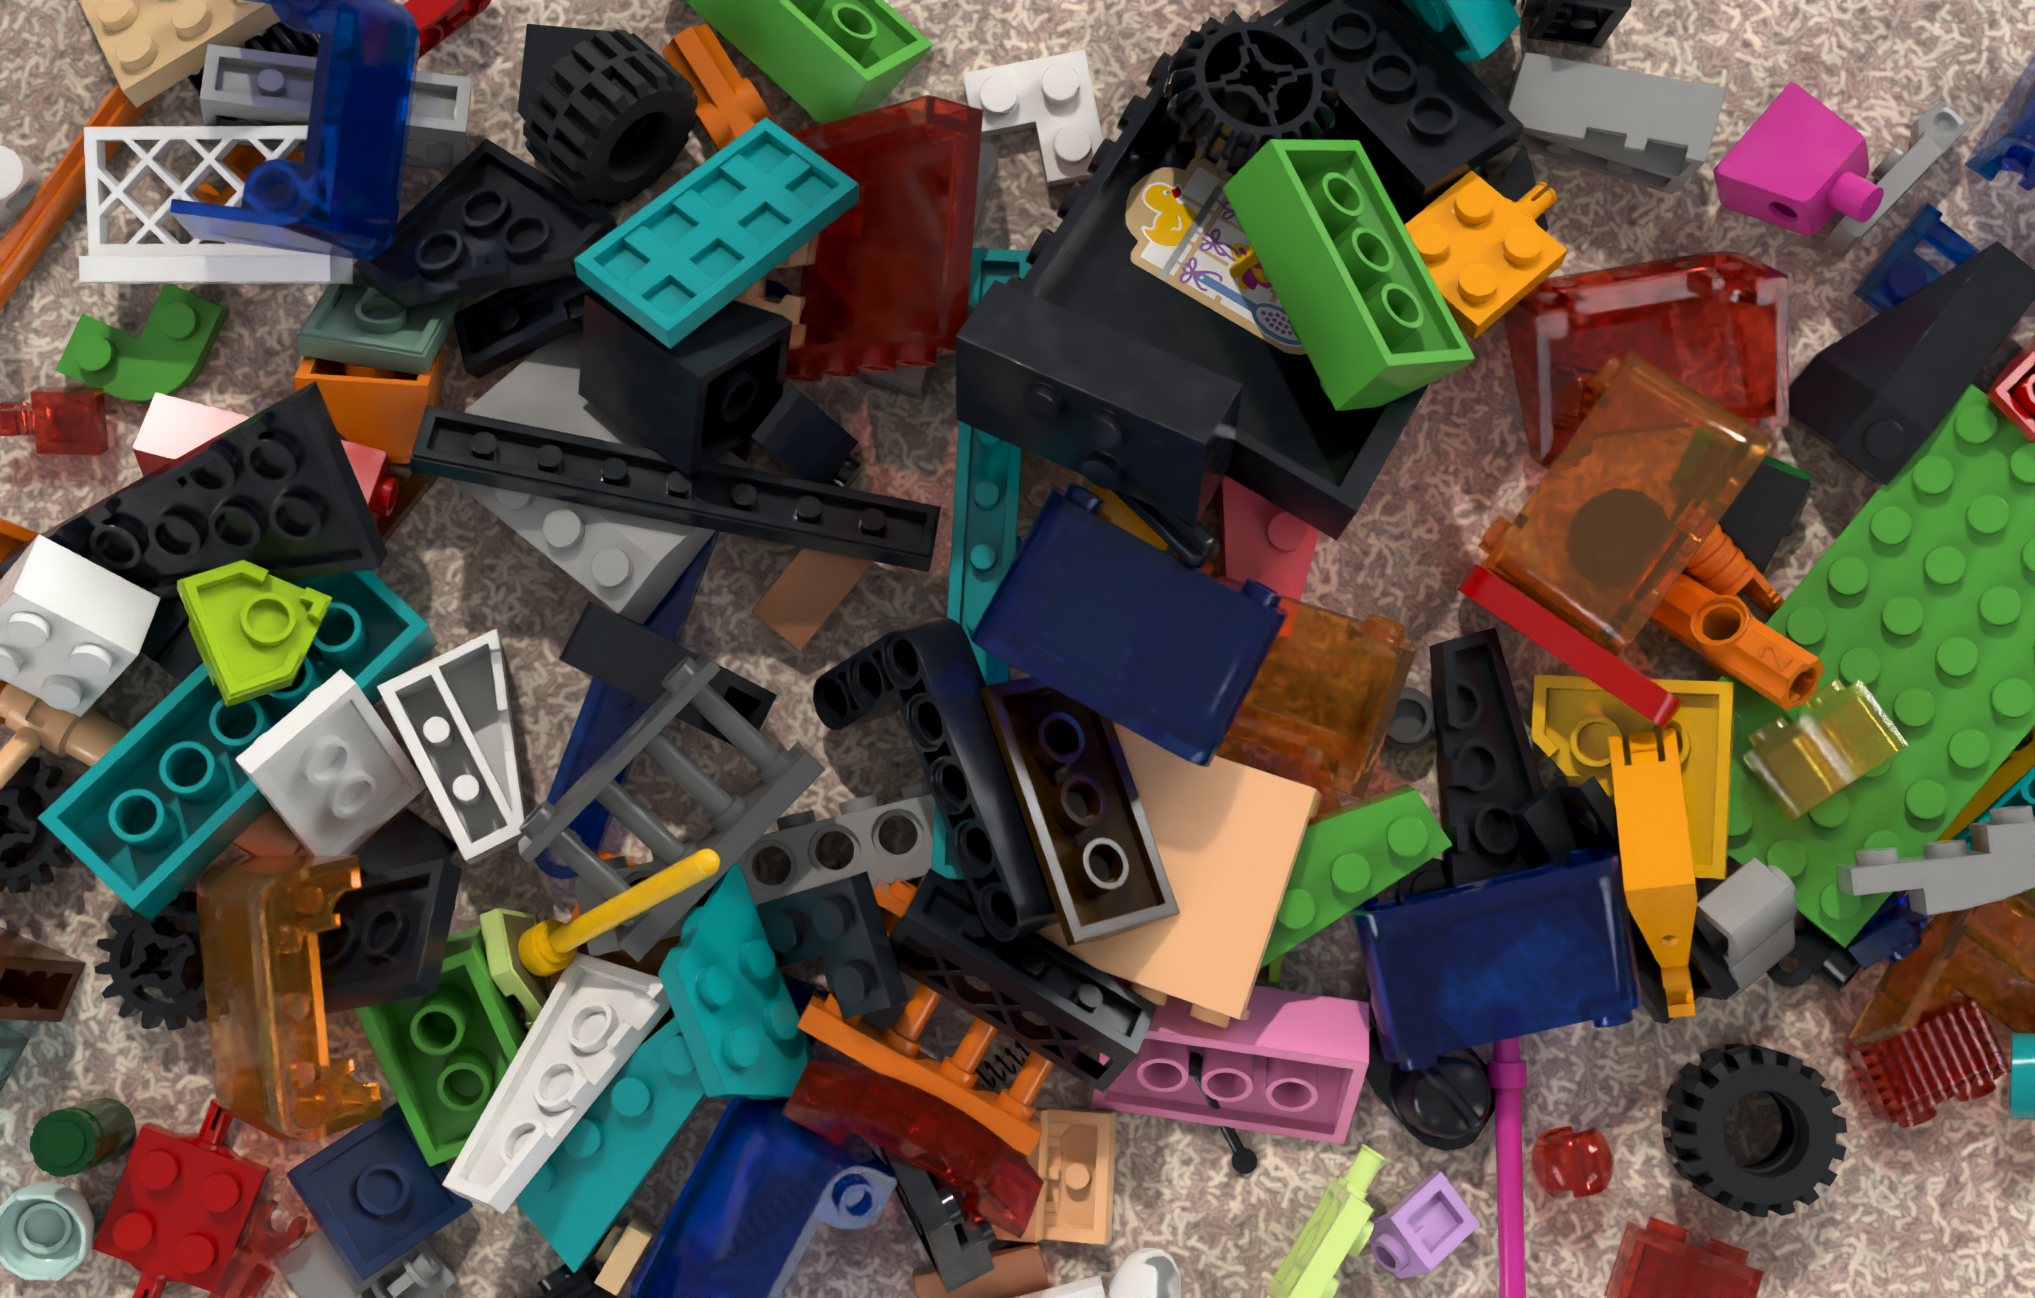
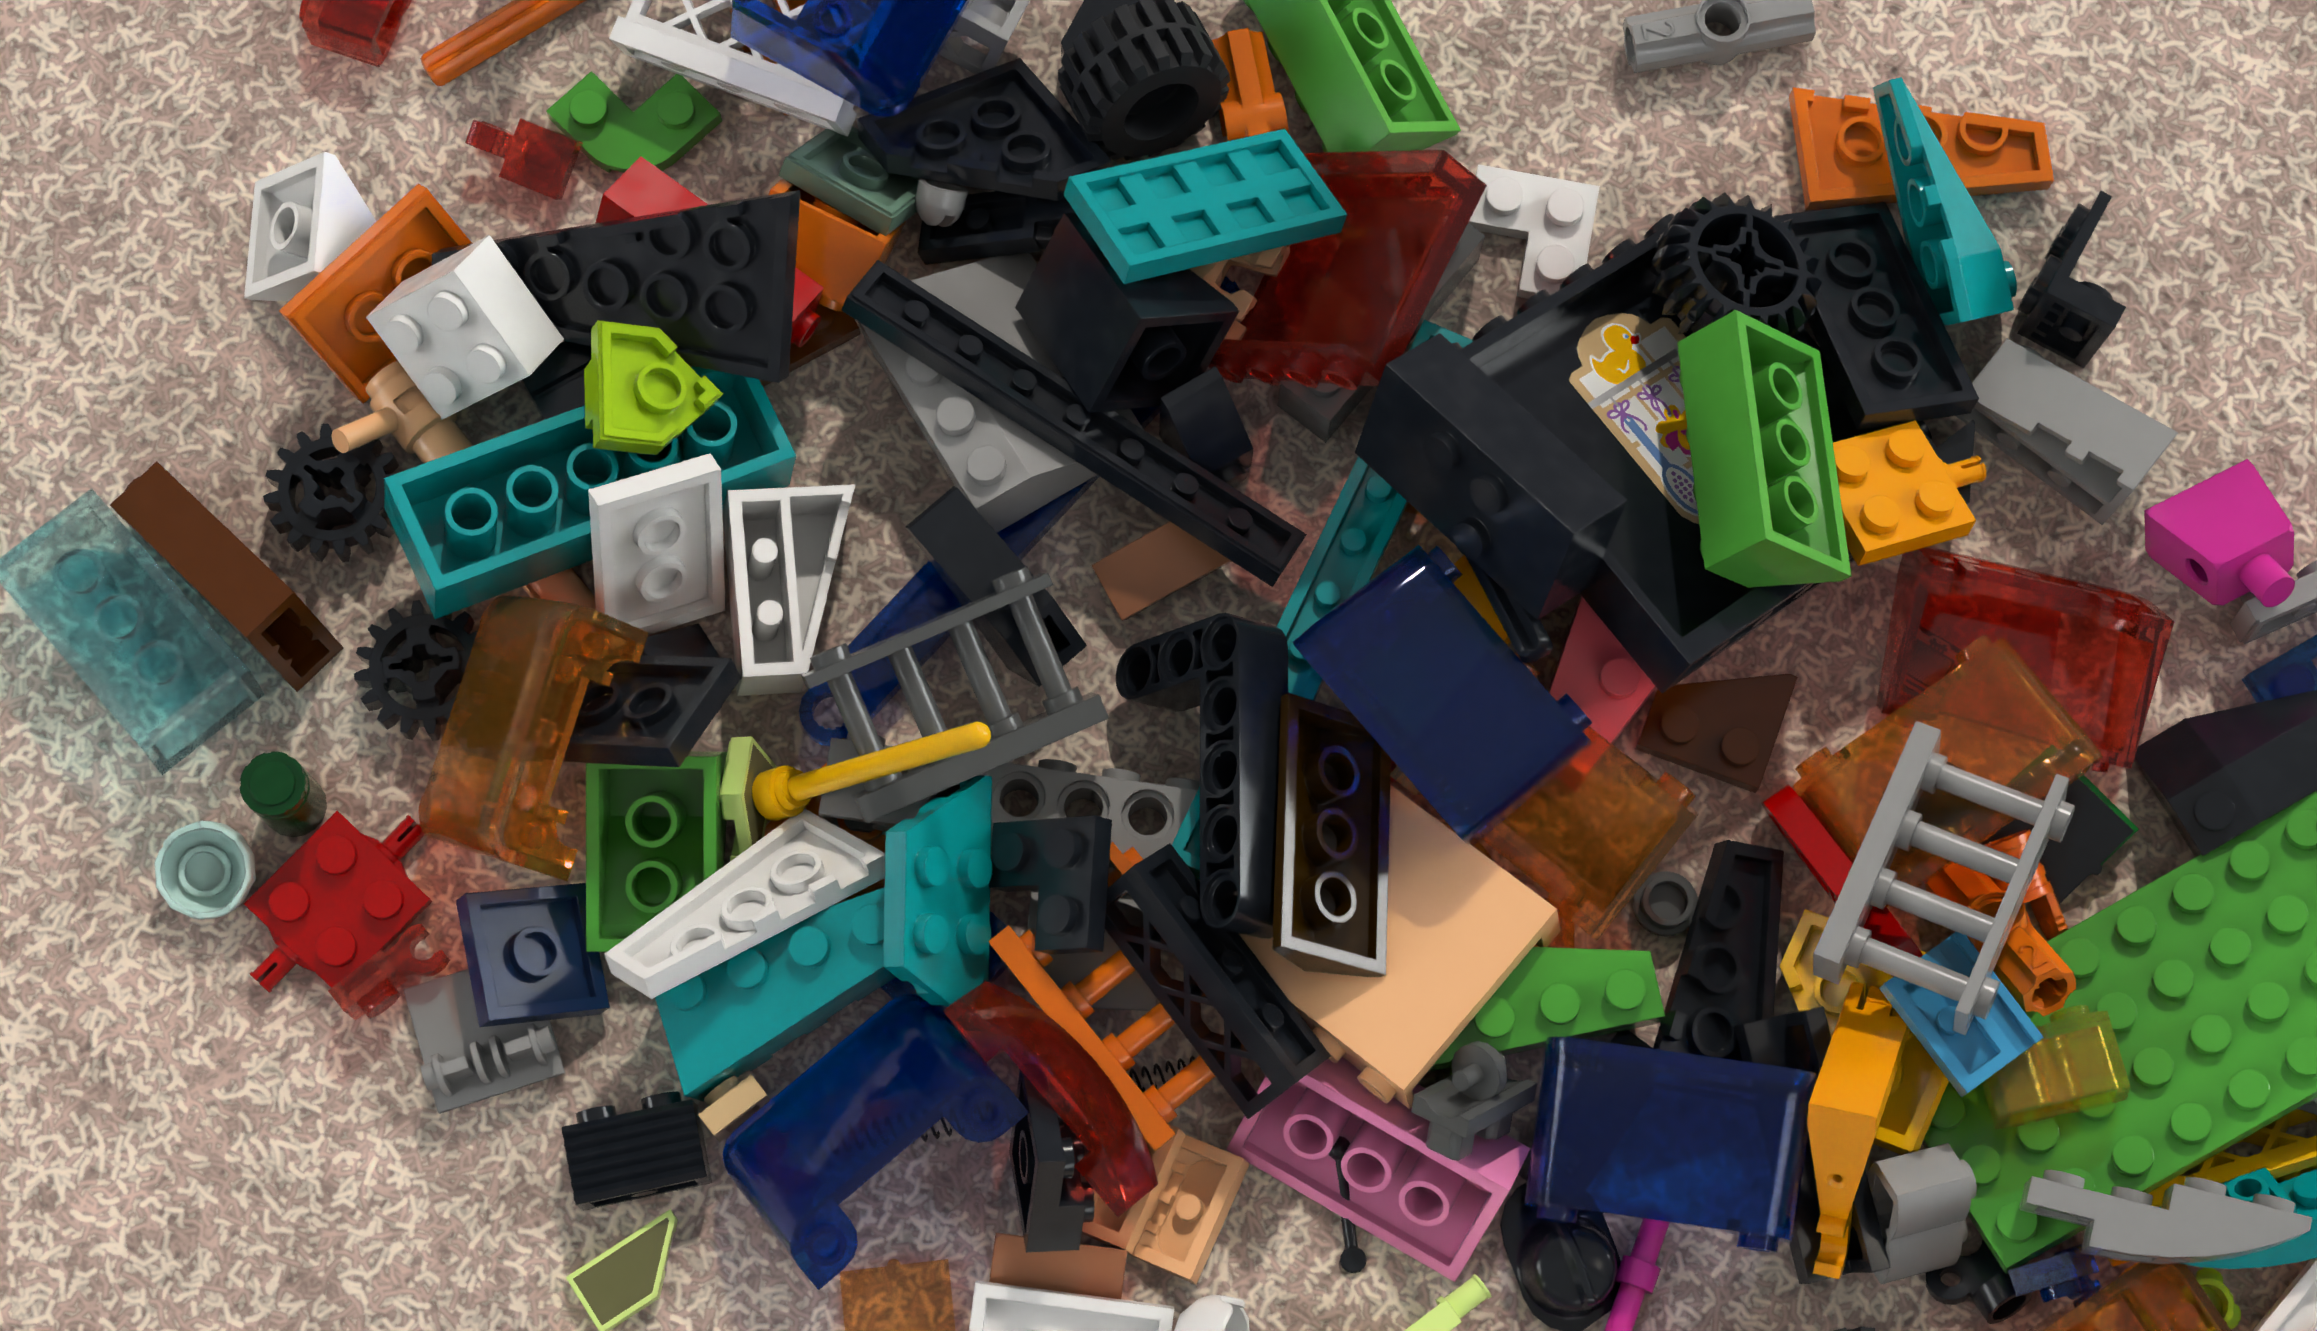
camera: 15 degrees right, 10 degrees down
none -> light grey hinge [915,178,968,227]
none -> dark grey hips [1411,1041,1537,1161]
none -> reddish brown wing [1635,674,1798,793]
none -> light grey fence [1813,721,2075,1036]
none -> dark azure plate [1879,932,2044,1097]

